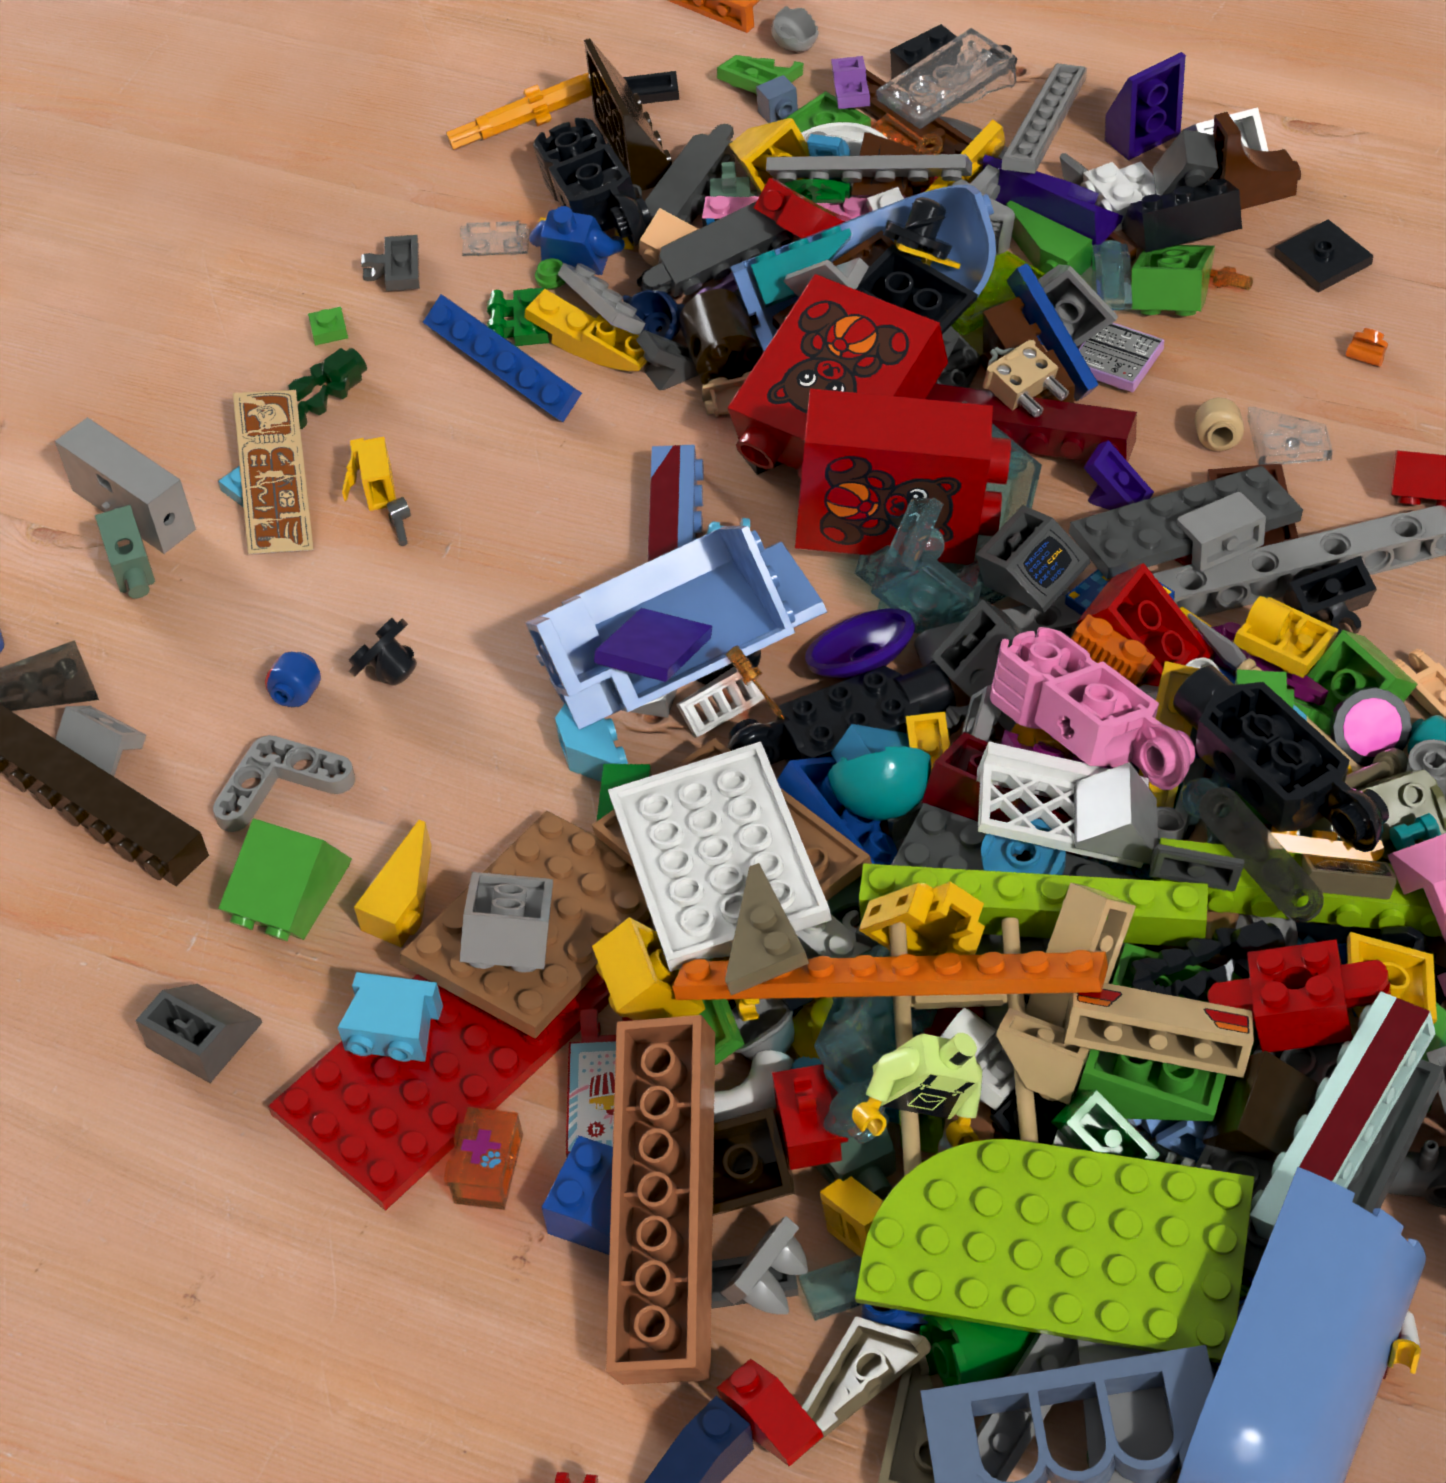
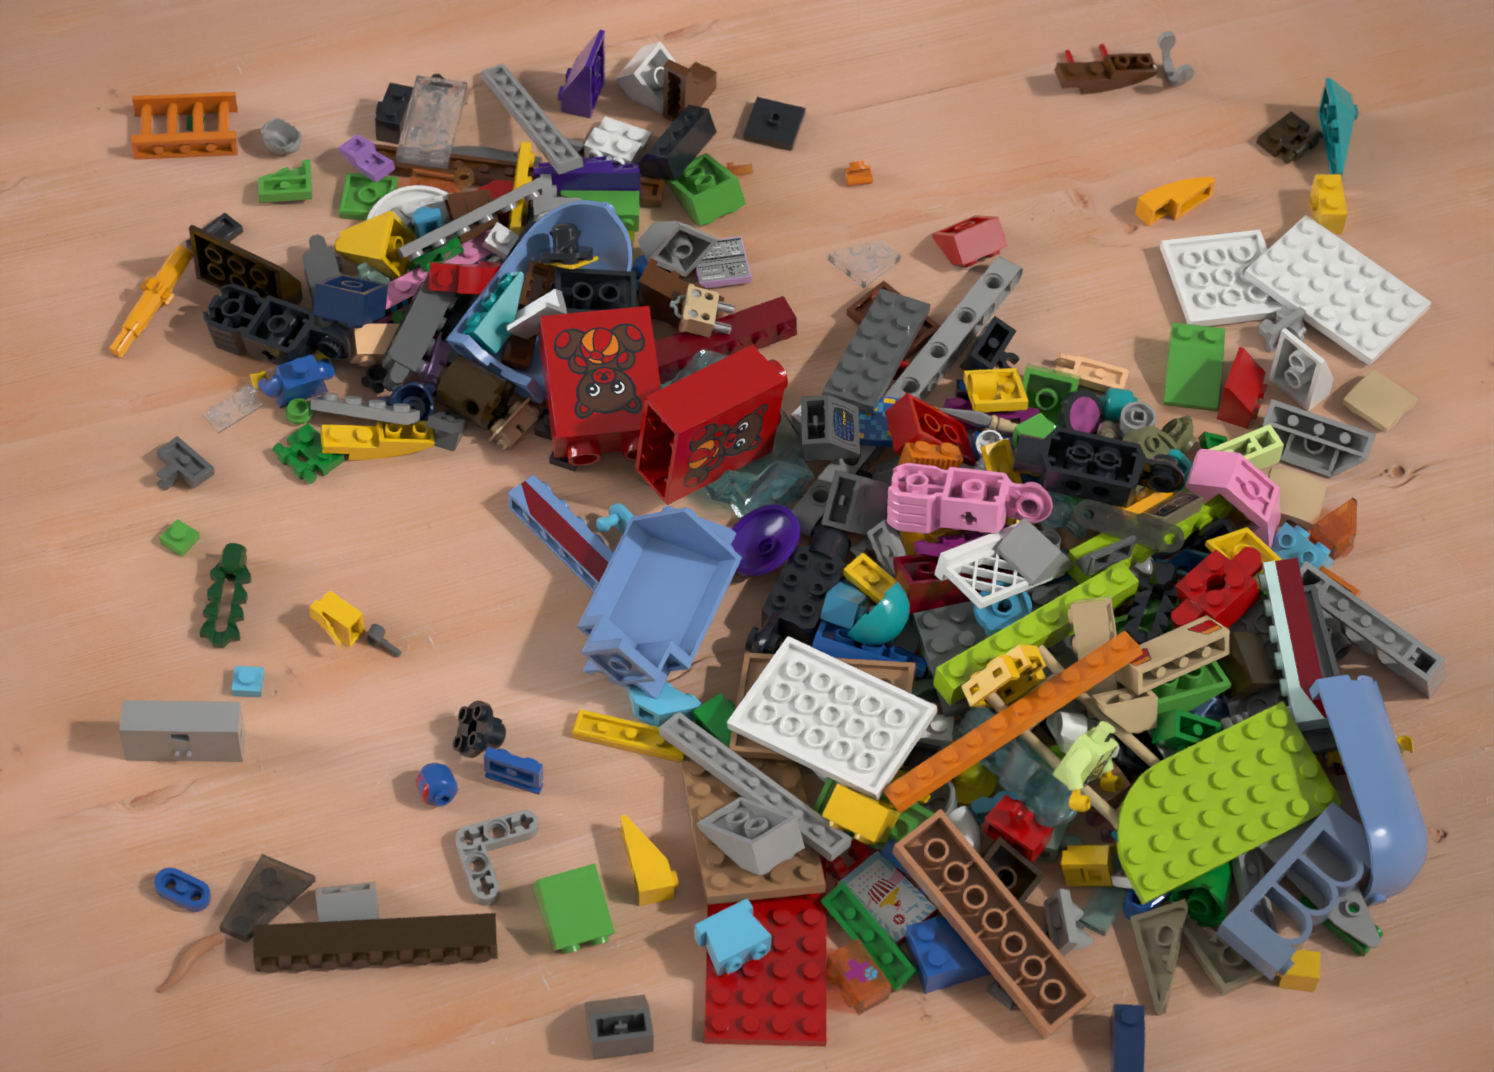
camera: 50 degrees left, 5 degrees up
sand green torso [95,505,155,599] -> none
sticker [233,390,314,554] -> none
blue plate [423,294,582,422] -> none
dark purple tile [594,608,712,682] -> none
white slope [676,665,765,738] -> none
red slope [716,1359,824,1466] -> none
clear orange piece [725,645,784,719] -> none
dark tan wing [725,863,809,996] -> none
sand blue plate [756,75,798,123] -> none
clear light blue tile [882,498,945,572] -> none
blue tile [1006,263,1098,401] -> none
dark purple slope [1084,440,1154,510] -> none
clear light blue slope [1091,240,1132,310] -> none
dark grey brick [1153,129,1218,196] -> none
light grey panel [1177,492,1266,572] -> none
tan head [1194,398,1244,452] -> none
none -> dark blue brick [313,273,388,328]
none -> blue plate [484,747,544,795]
none -> yellow tile [572,709,686,763]
none -> light grey plate [659,712,851,862]
none -> green plate [821,881,920,992]

